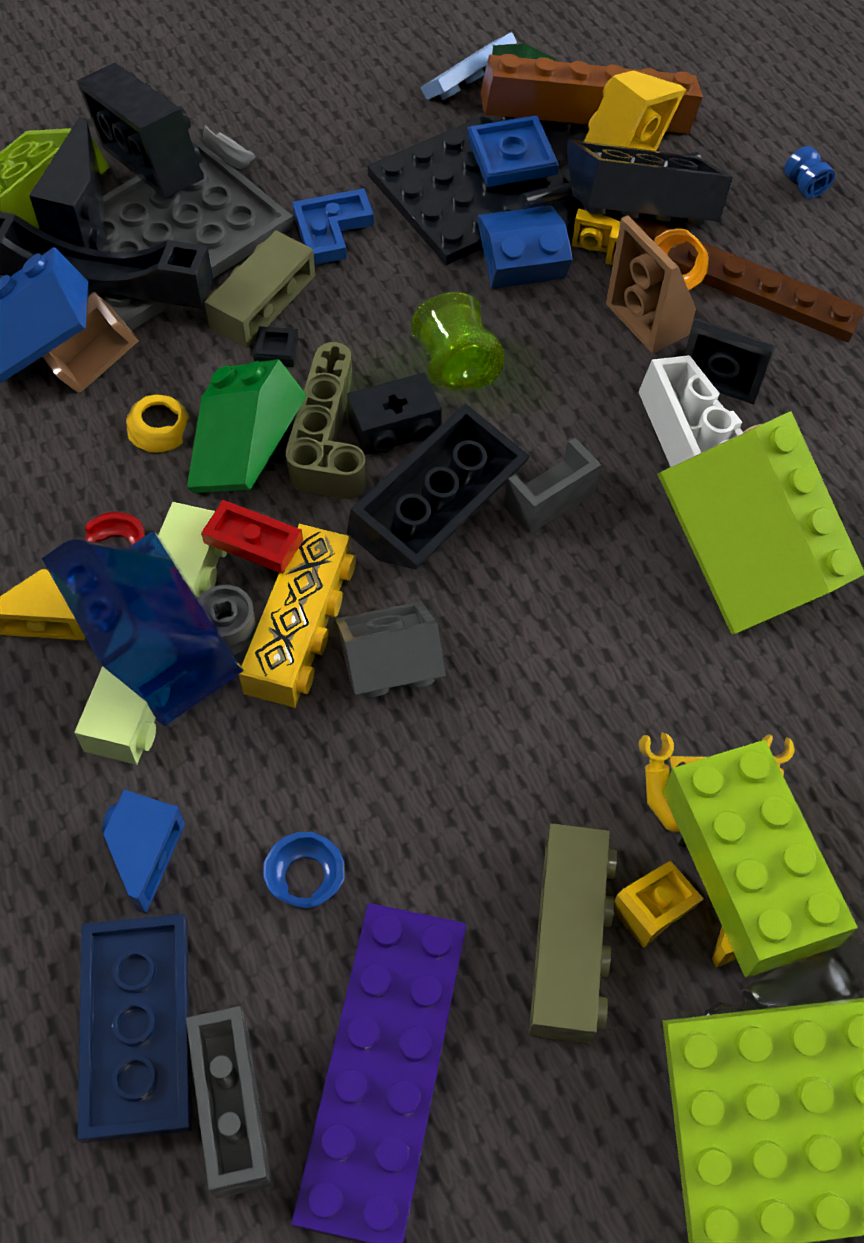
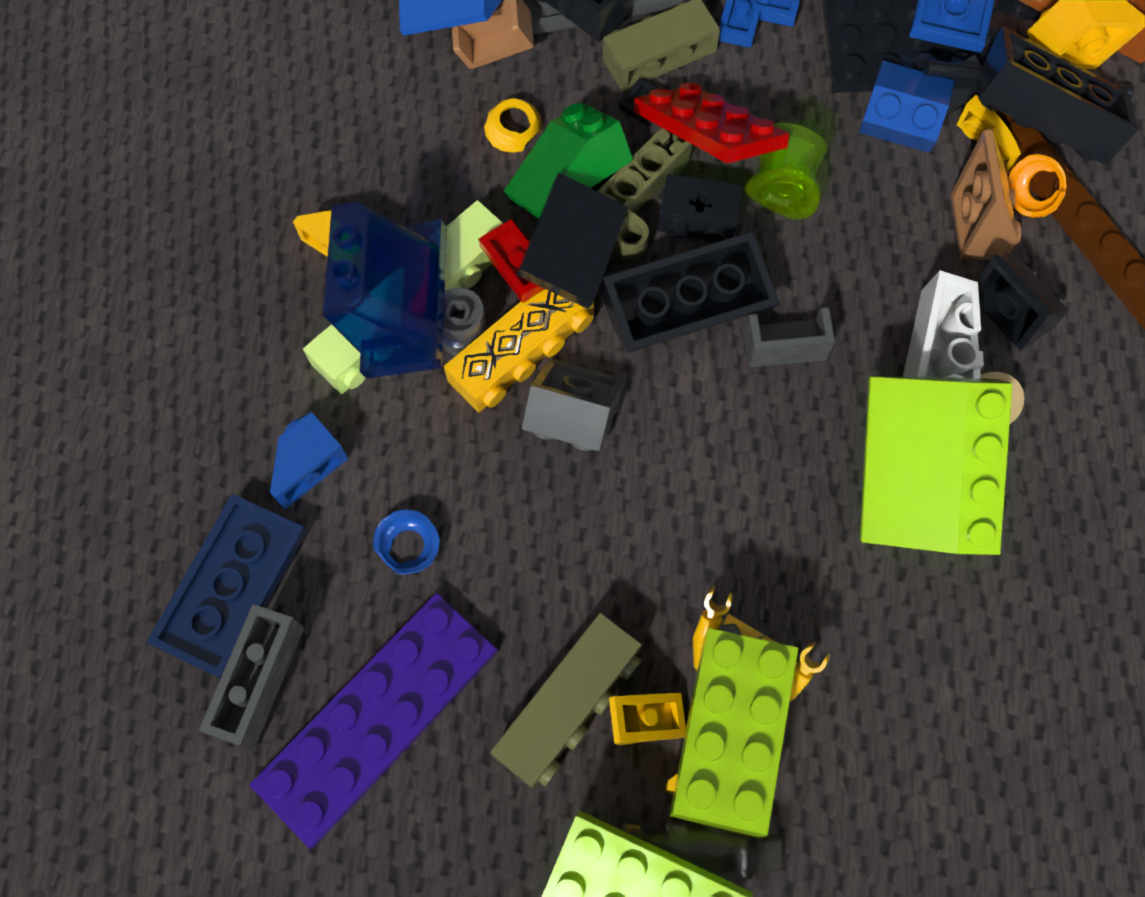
camera: 35 degrees right, 10 degrees up
red piece [79,511,147,575] -> none
none -> black tile [516,172,628,309]
none -> red plate [634,83,790,164]

